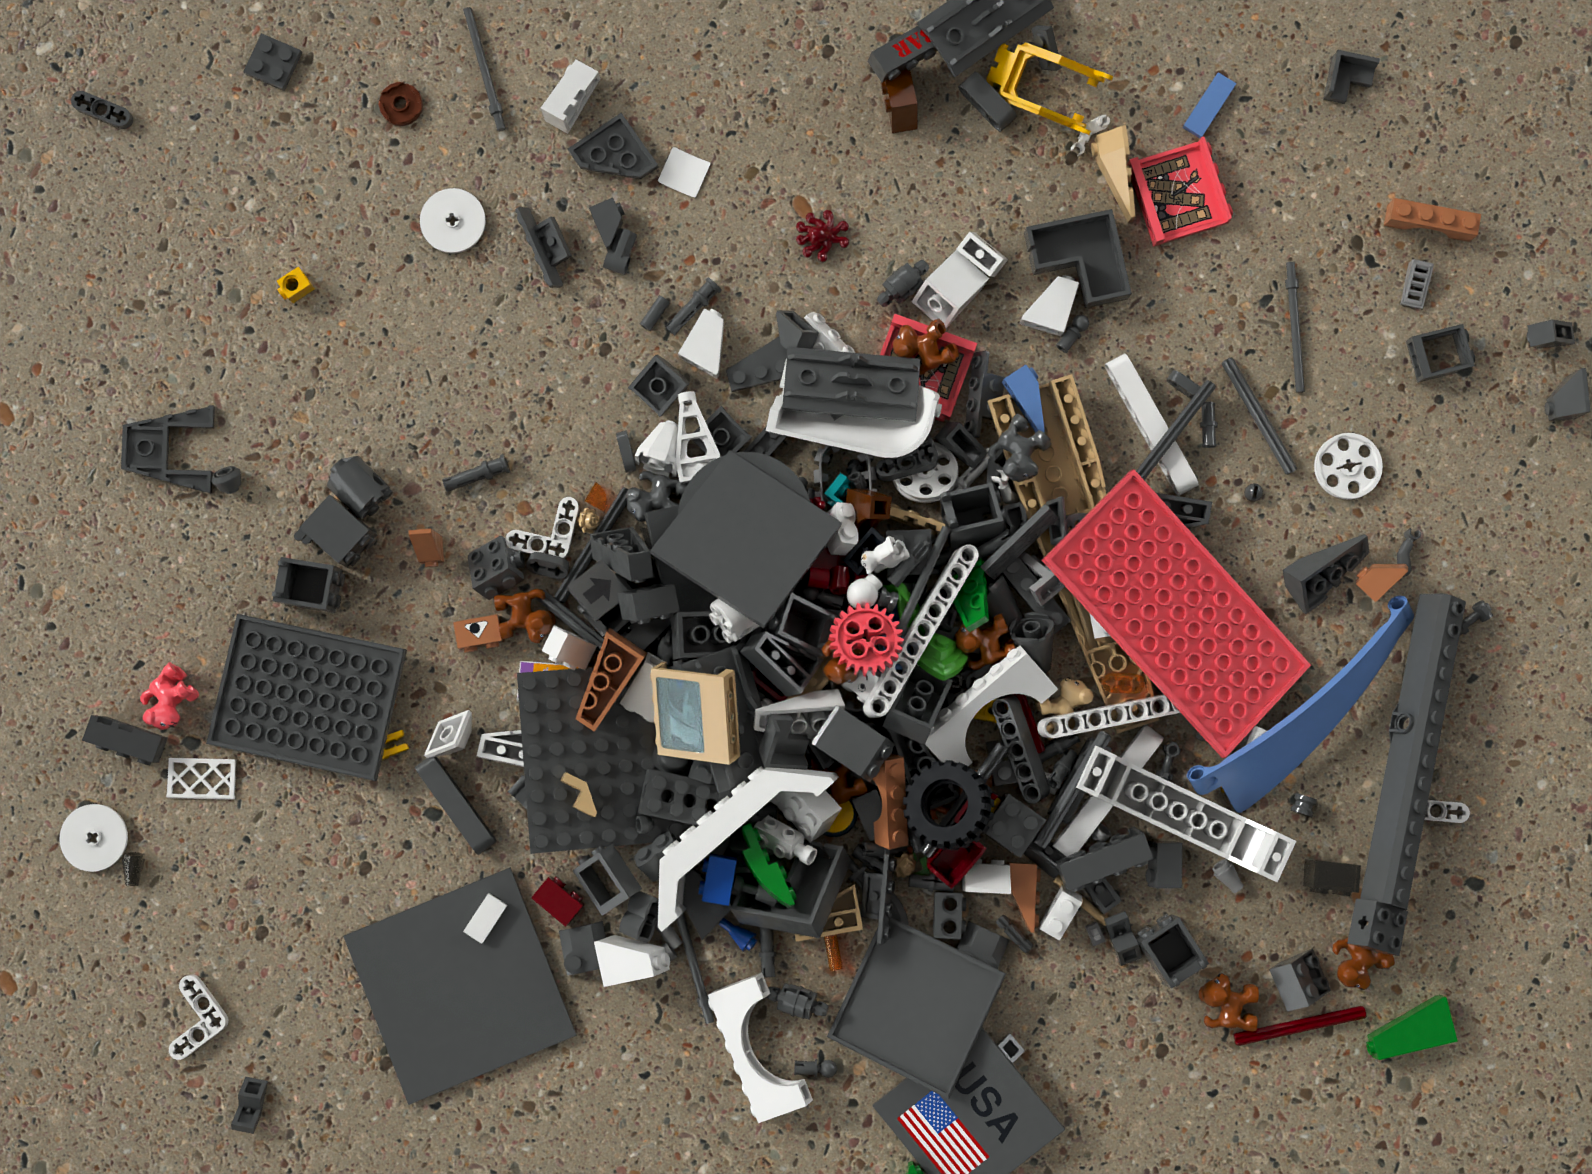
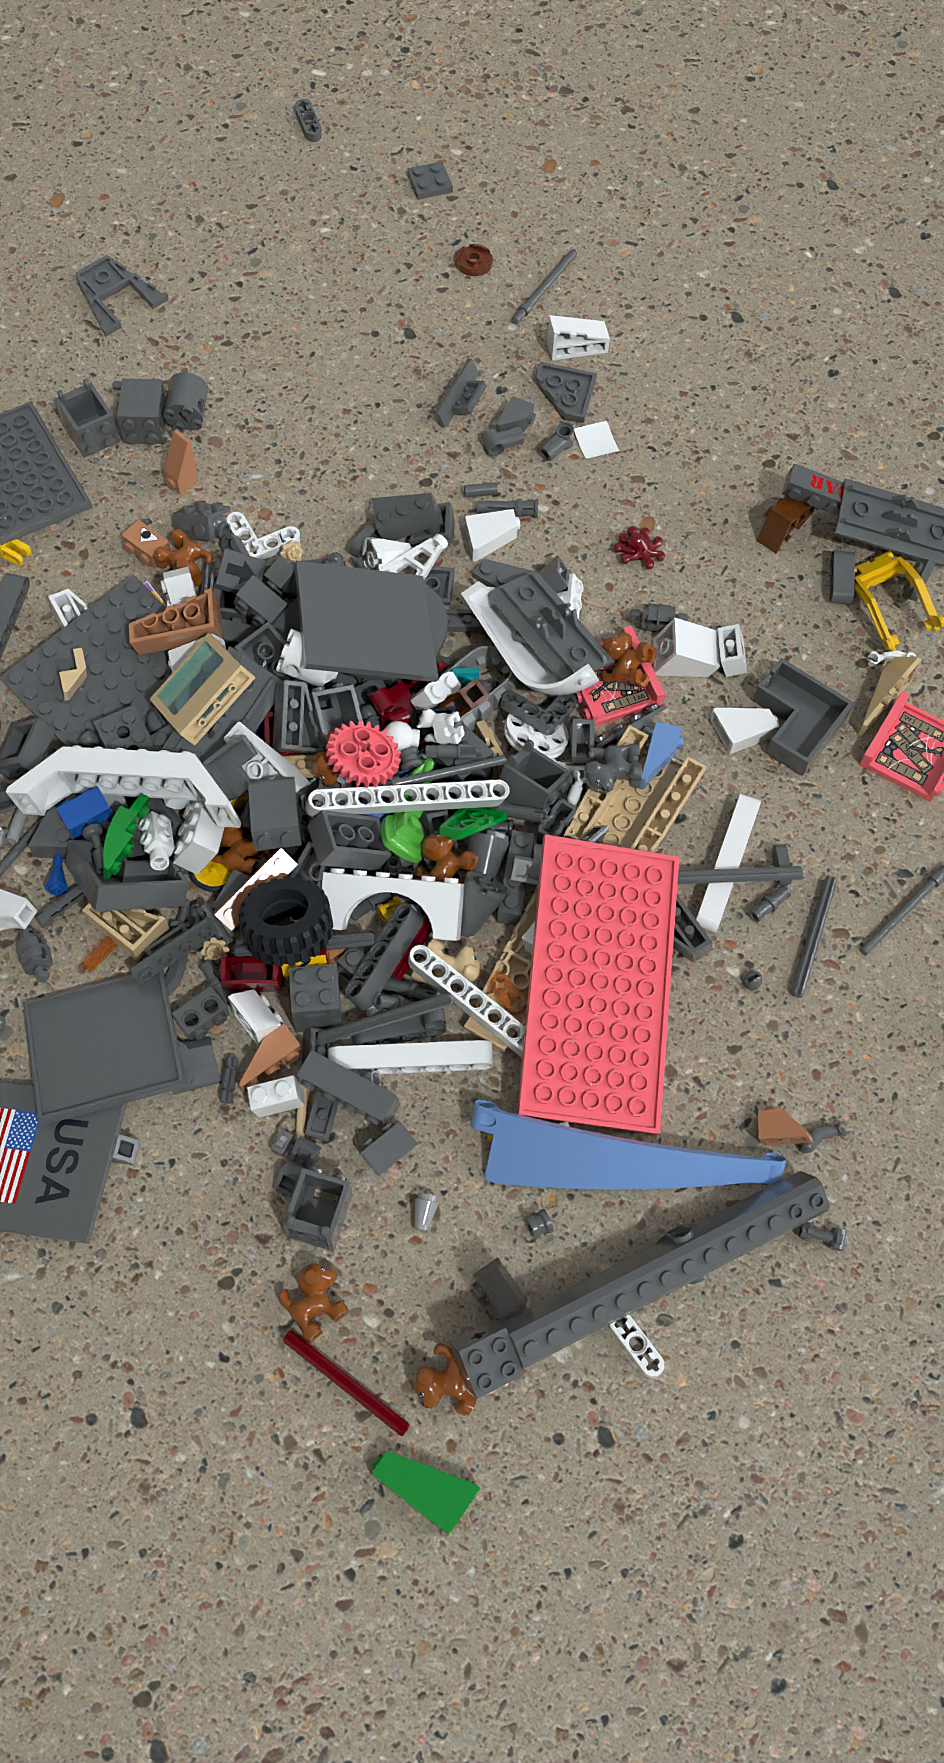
camera: 45 degrees right, 20 degrees down
dark grey cone [212,466,241,494] -> none
yellow brick [277,266,315,303] -> none
white piece [420,188,486,253] -> none
white slope [424,710,472,758] -> none
dark grey pin [442,454,510,493] -> none
clear orange tile [585,482,607,512] -> none
dark grey tile [981,504,1058,580] -> none
dark grey pin [1056,315,1089,353] -> none
white slope [1076,746,1296,882] -> none
dark grey bar [1155,741,1181,782] -> none
dark grey slope [1269,949,1331,1012] -> none
dark grey wedge [1283,534,1370,614] -> none
white wedge [1314,433,1383,500] -> none
none -> dark grey wedge [372,493,443,541]
none -> dark grey piece [538,422,574,461]

